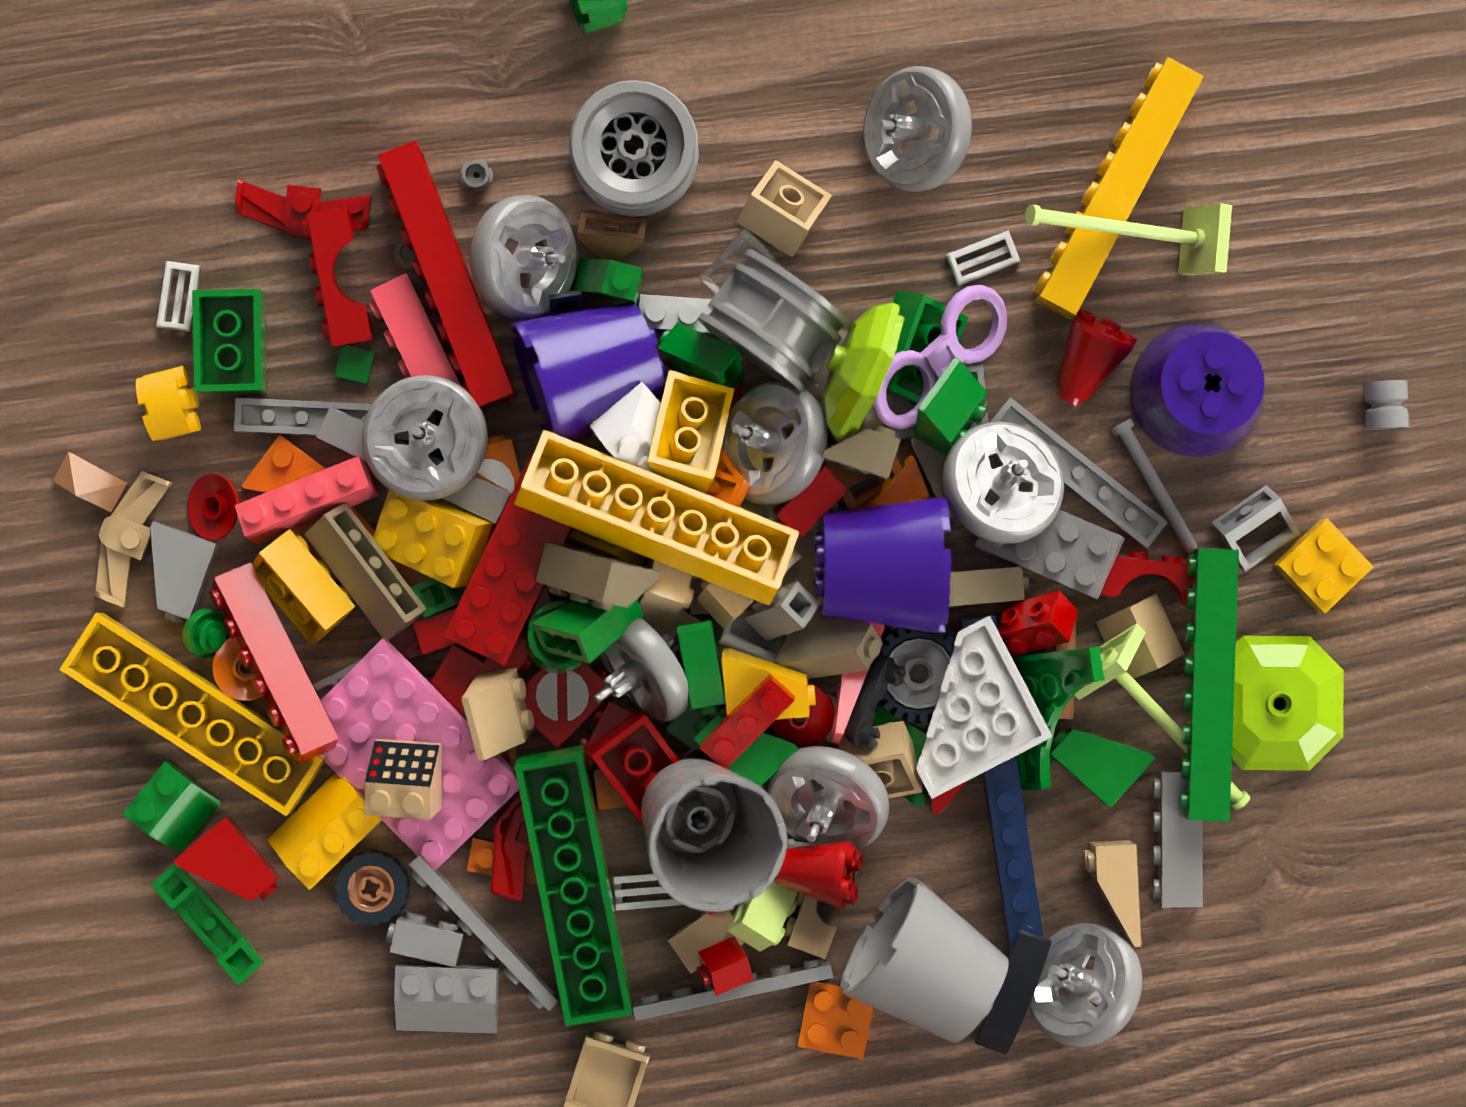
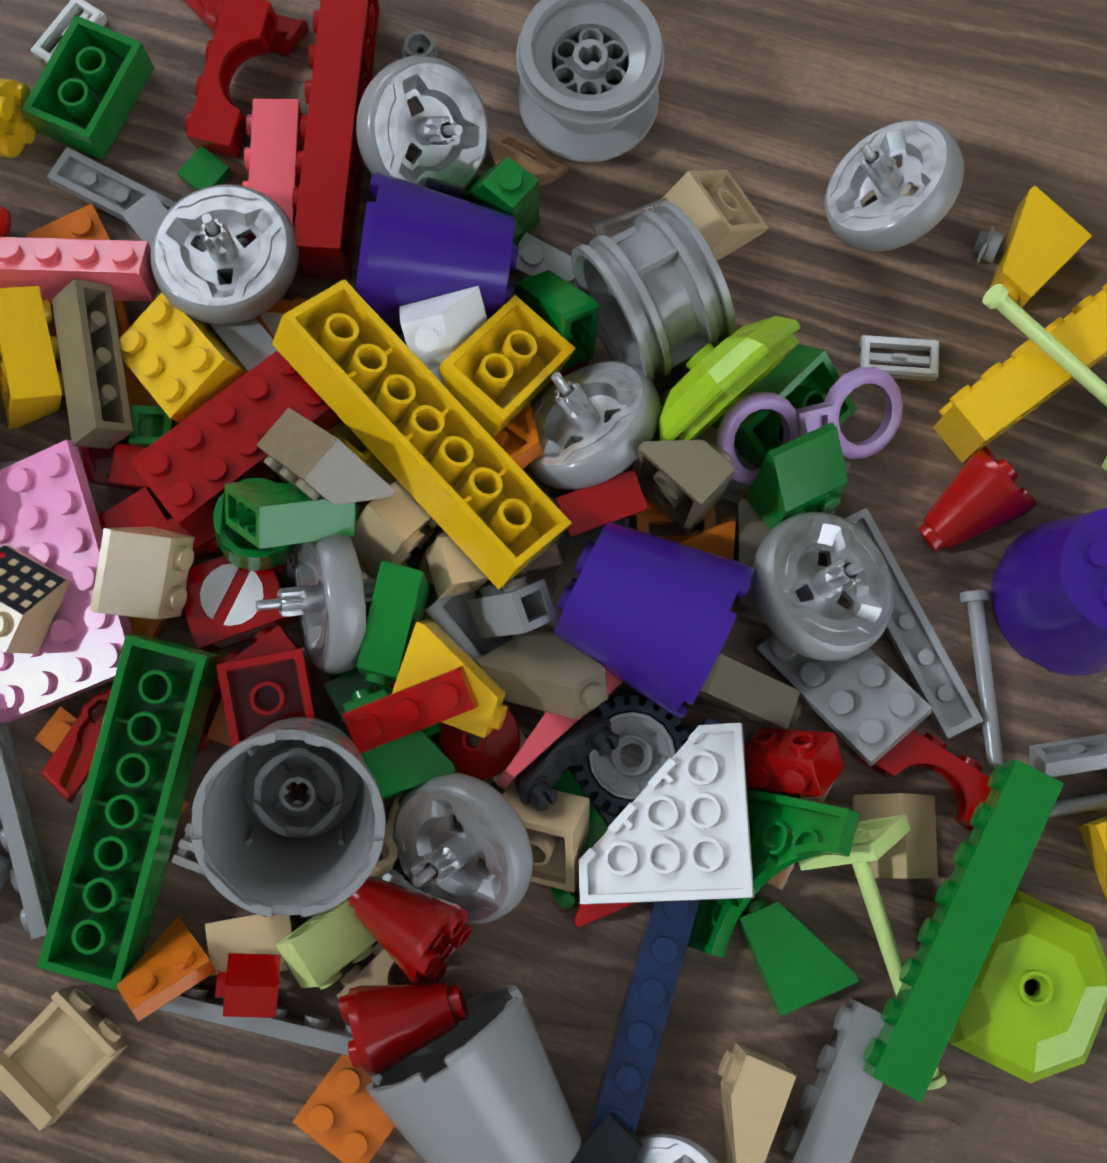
camera: 25 degrees right, 10 degrees down
none -> orange wing [117,917,216,1022]
none -> red cone [339,983,468,1077]
none -> light grey plate [972,226,1005,263]
none -> yellow slope [990,185,1092,308]

